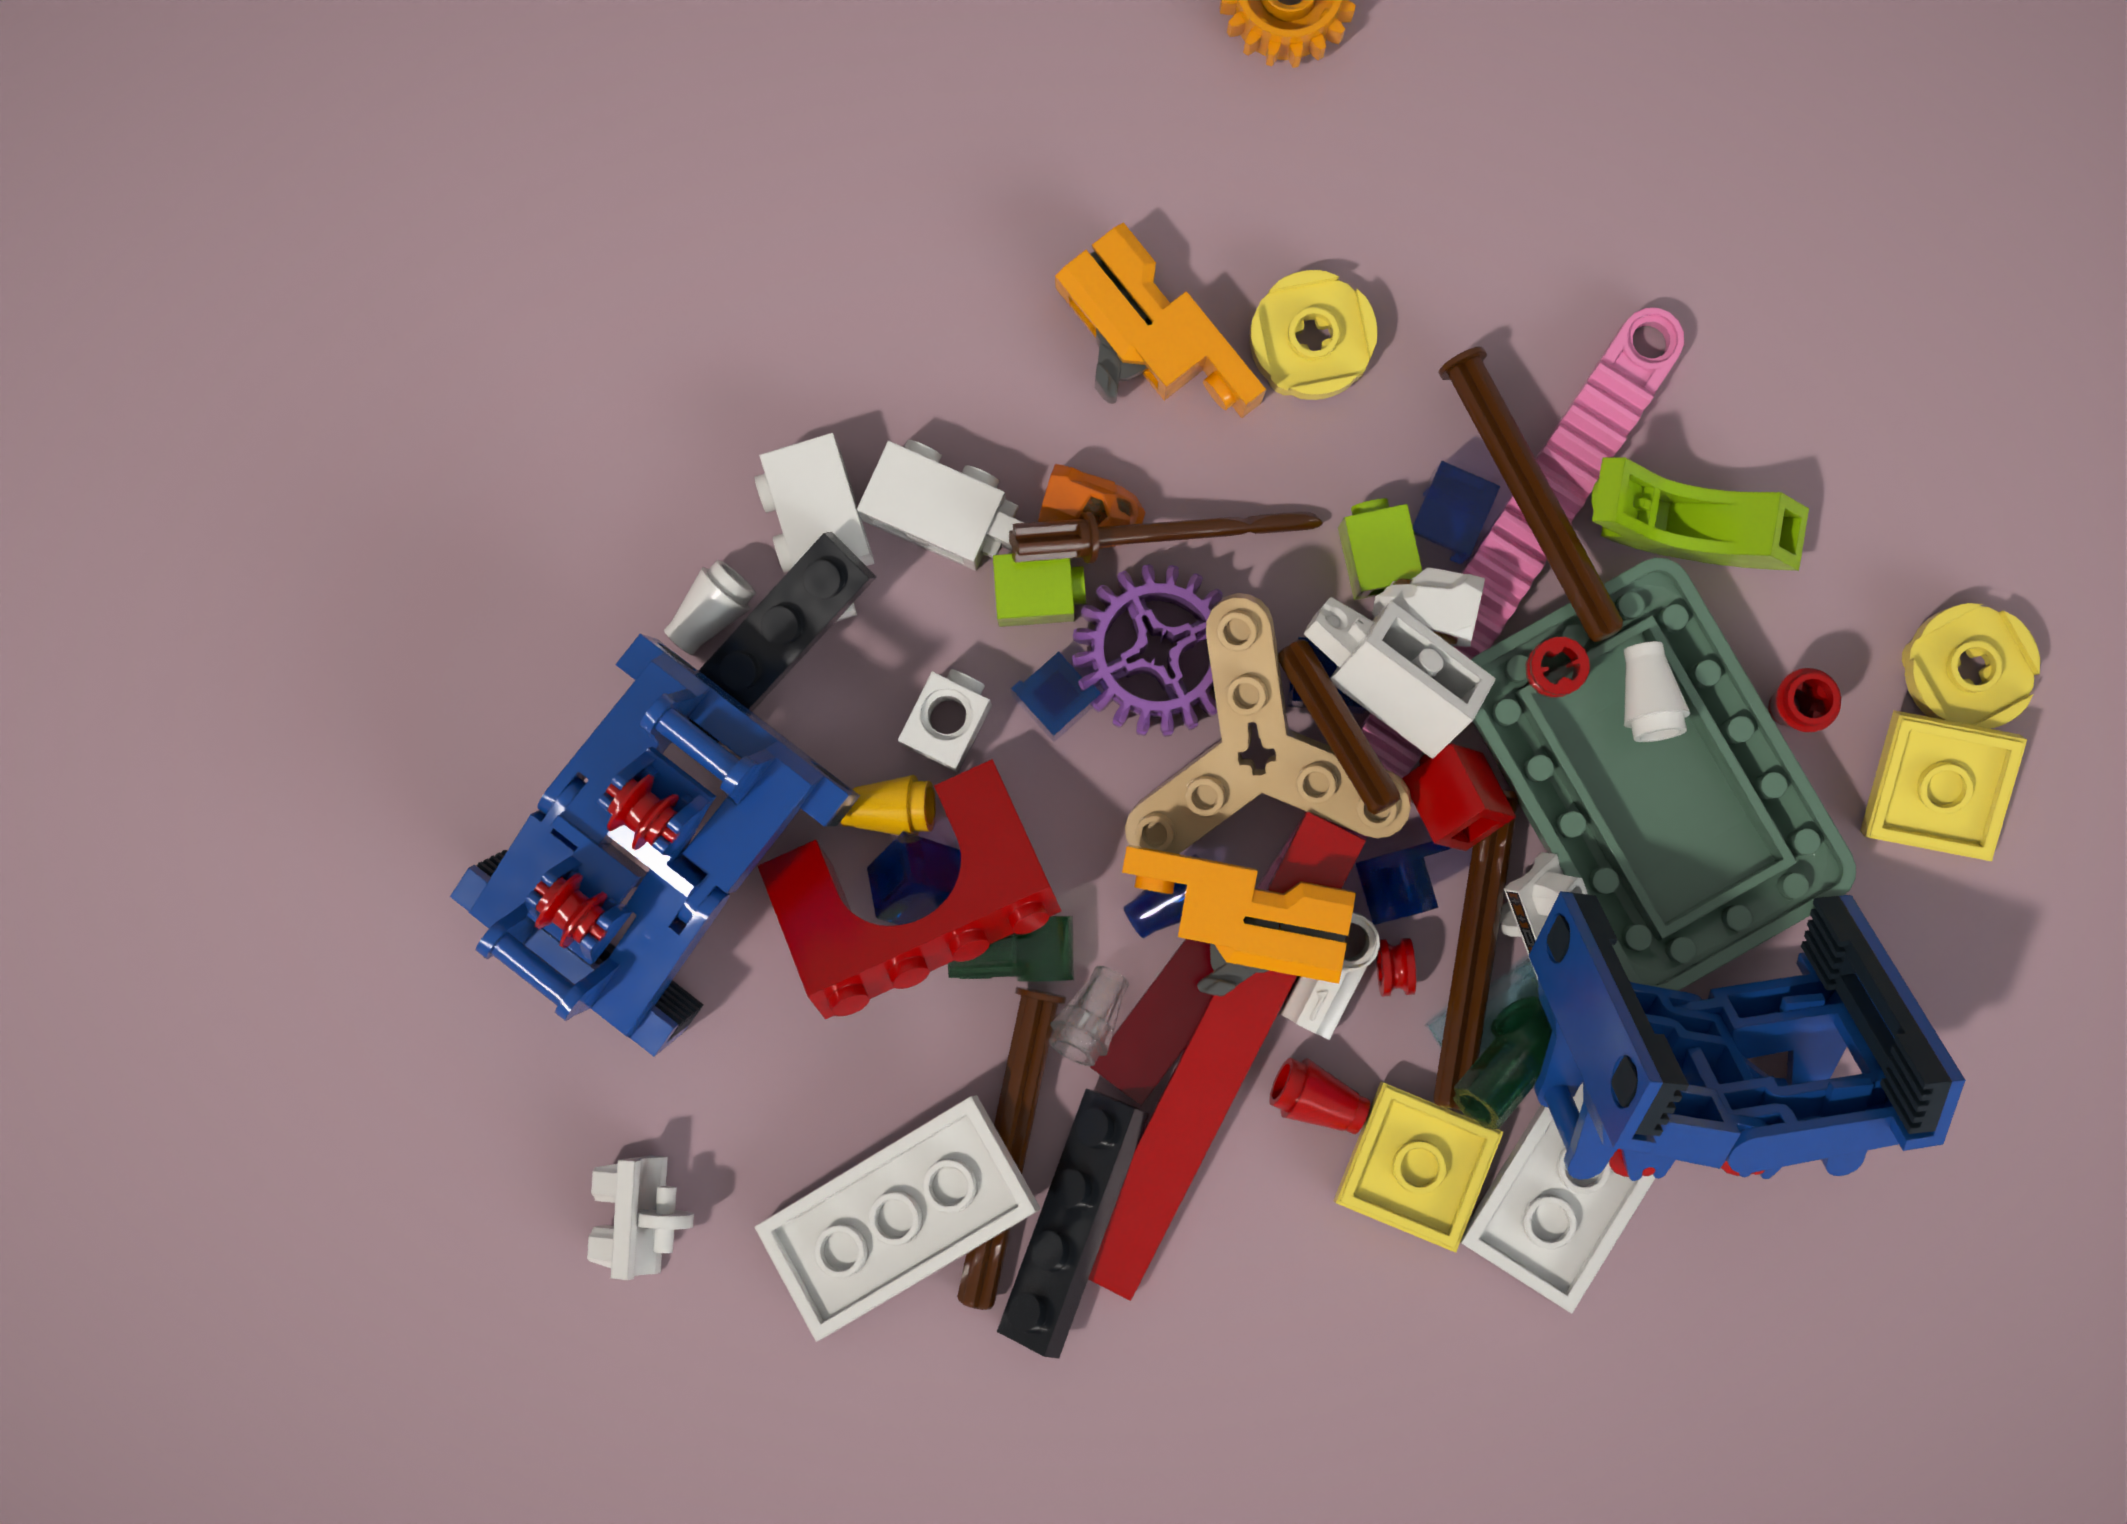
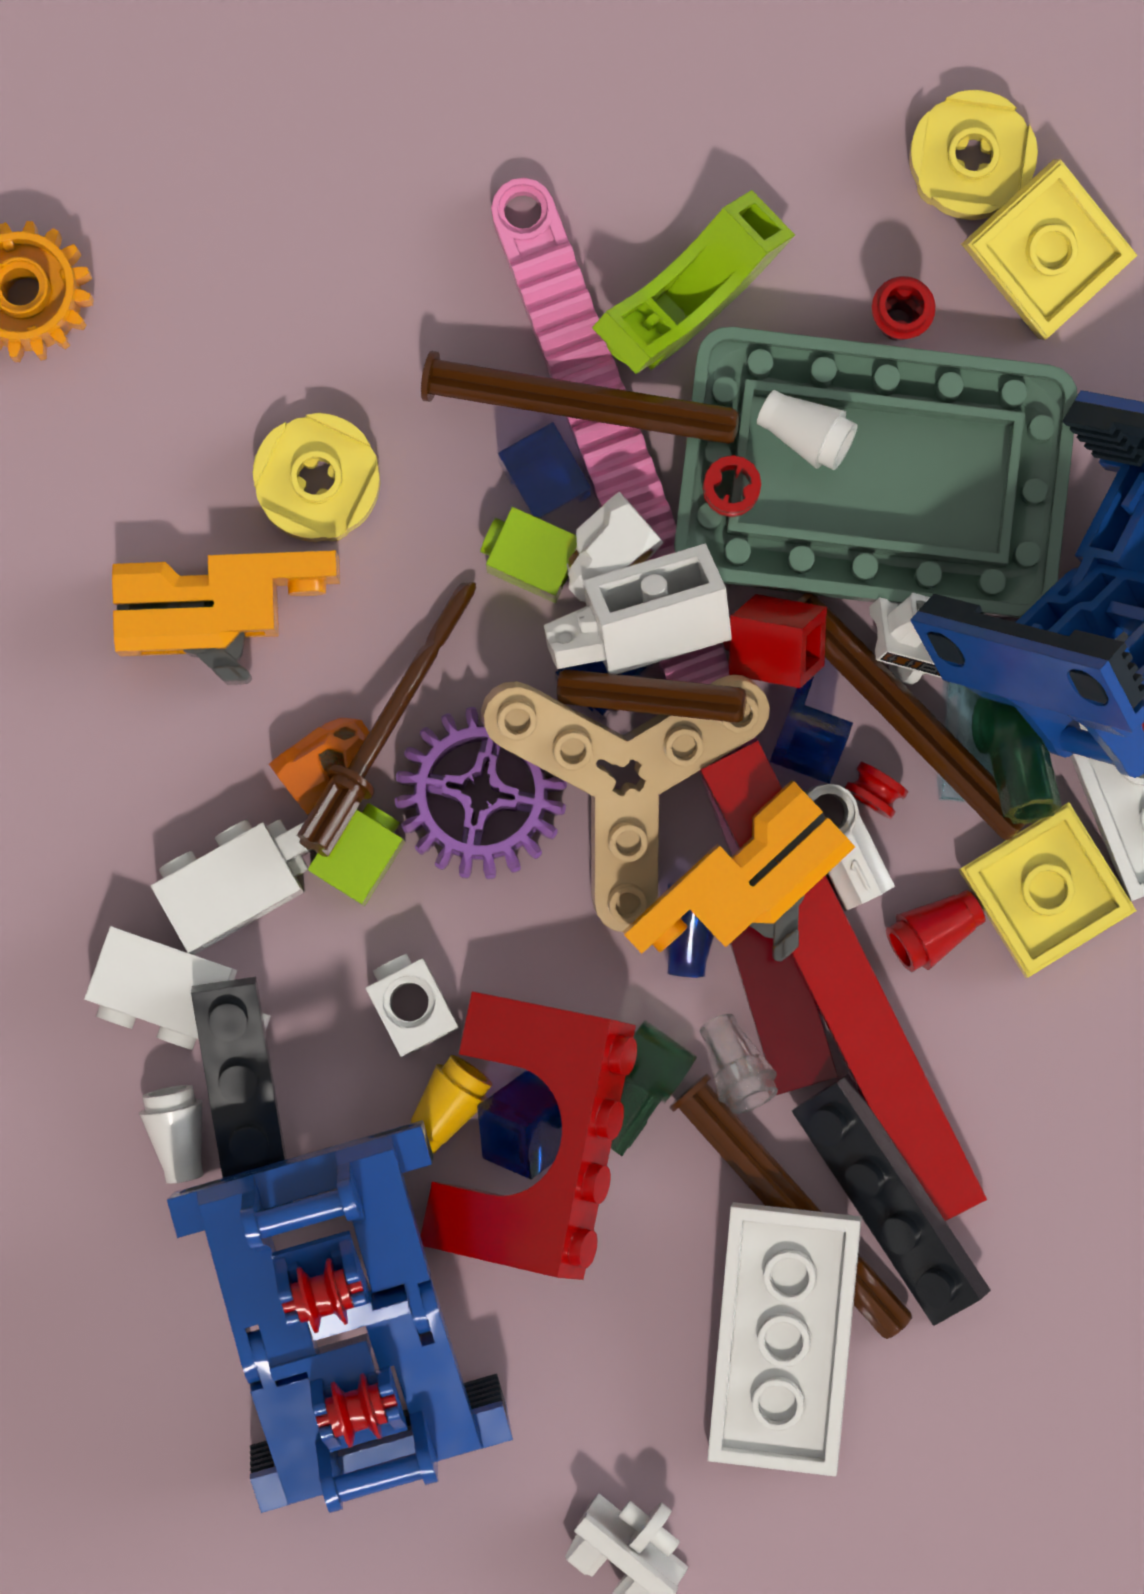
camera: 60 degrees left, 0 degrees up
clear blue panel [1011,651,1102,742] -> none

